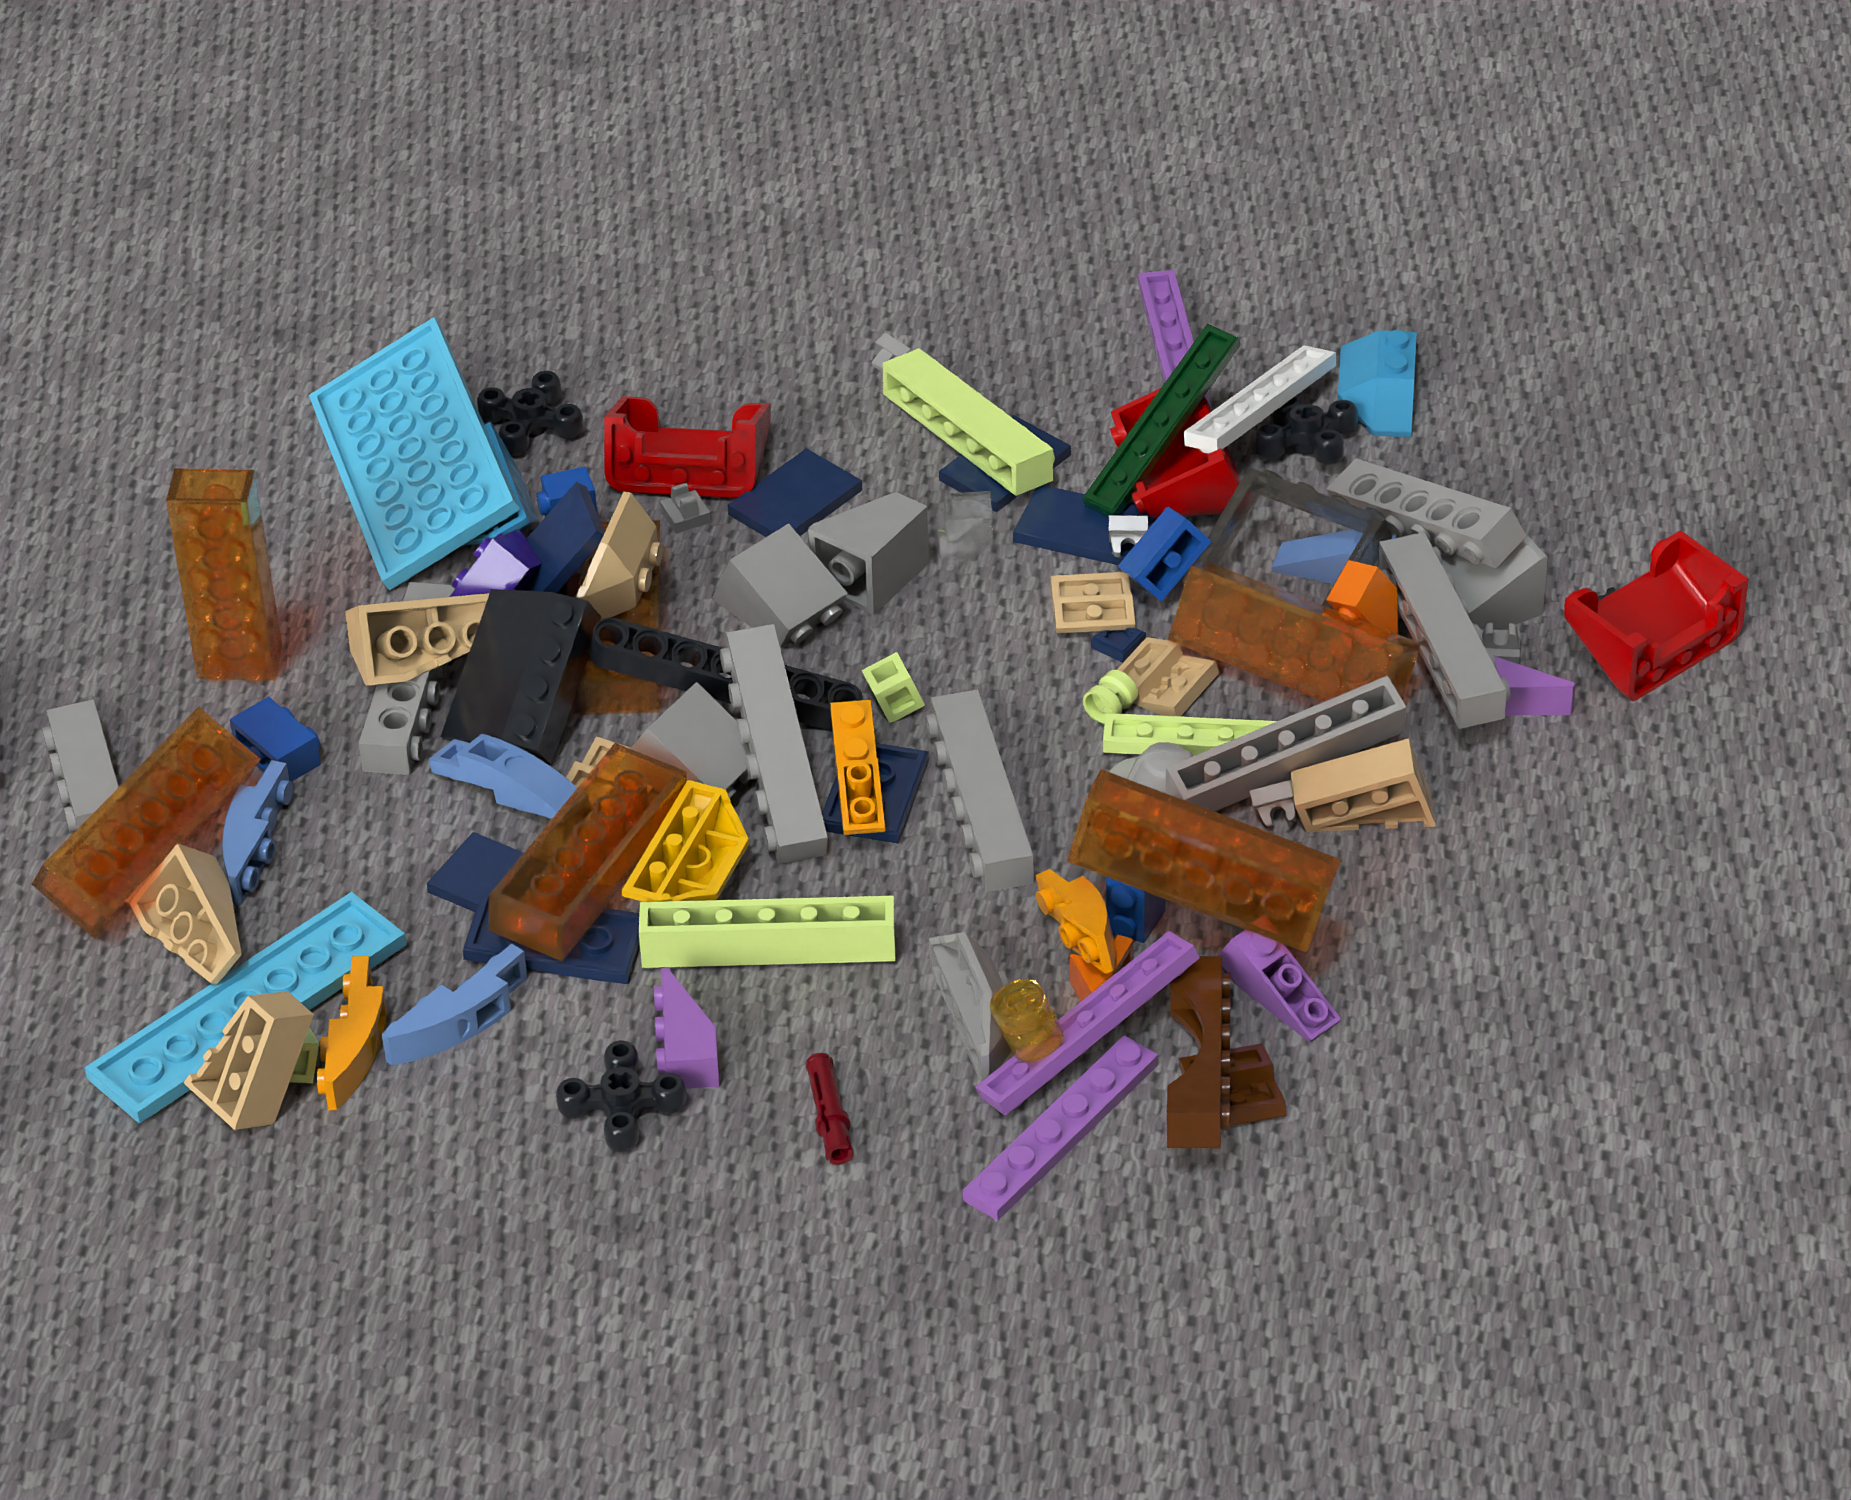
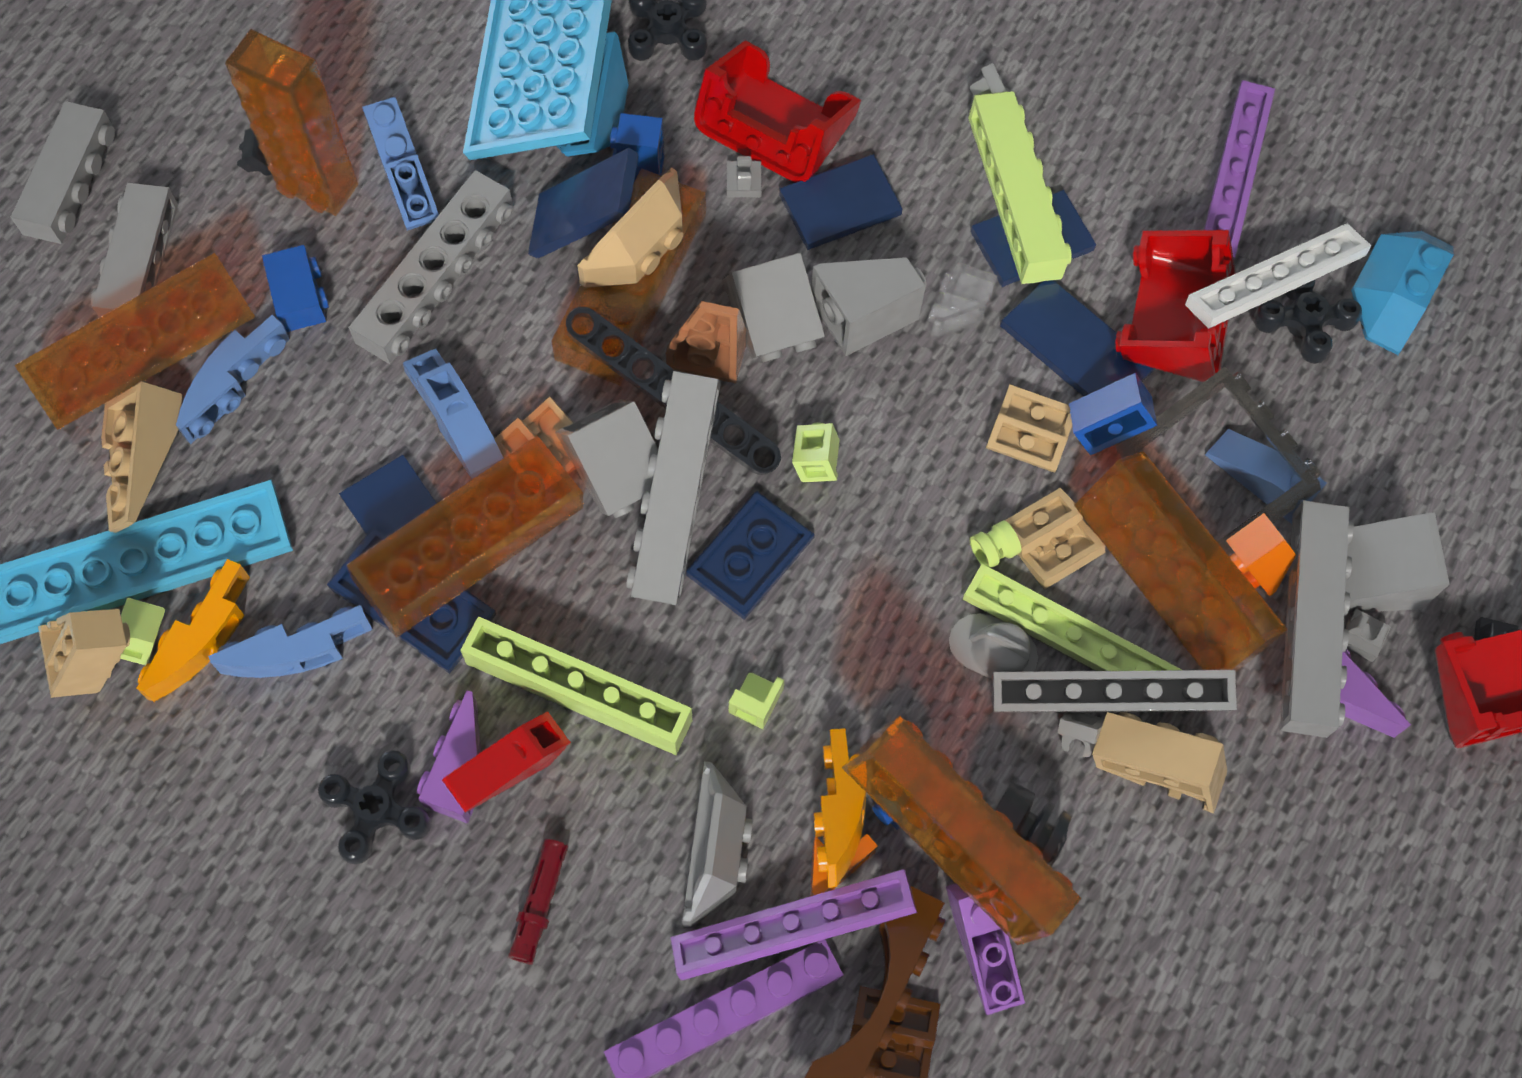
camera: 20 degrees right, 25 degrees up
tan wedge [345,593,489,686] -> none
black slope [440,589,602,765] -> none
slope [450,530,541,597] -> none
yellow wedge [622,780,749,902] -> none
light orange slope [830,700,885,835] -> none
light grey brick [925,689,1034,892] -> none
clear yellow wheel [990,979,1064,1061] -> none
dark green tile [1082,324,1241,517] -> none
dark blue tile [1091,628,1146,663] -> none
tile [1109,515,1148,557] -> none
light grey brick [1326,458,1527,568] -> none
none -> black tile [237,126,280,176]
none -> medium blue slope [362,97,439,231]
none -> red slope [442,711,571,813]
none -> nougat wedge [665,301,746,383]
none -> yellowish green panel [729,673,785,729]

